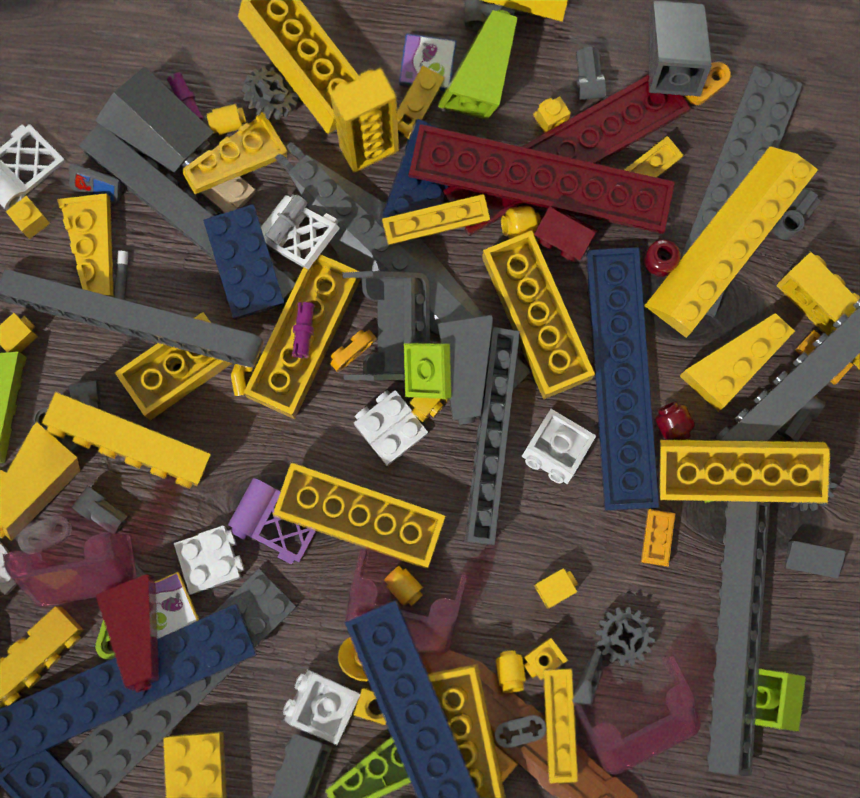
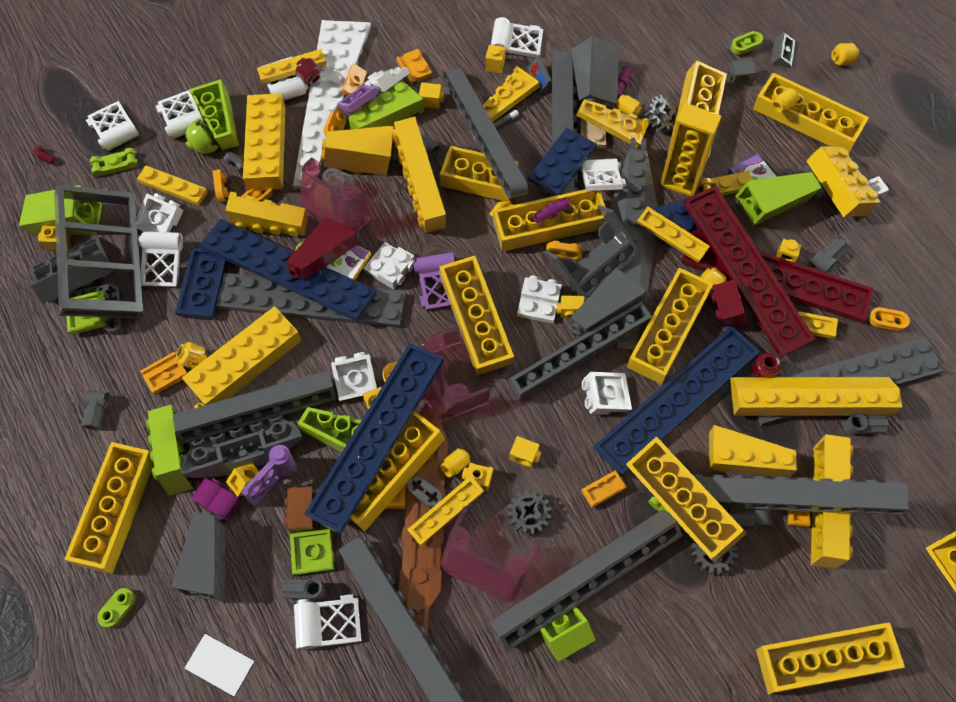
camera: 55 degrees right, 15 degrees down
dark grey piece [71,486,129,536] -> none
light grey axle [265,195,307,245] -> none
yellow brick [384,566,423,606] -> none
lime tile [404,343,451,399] -> none
dark grey slope [572,649,603,704] -> none
slope [649,1,711,96] -> none
dark red head [655,401,695,440] -> none
dark grey slope [784,541,846,579] -> none

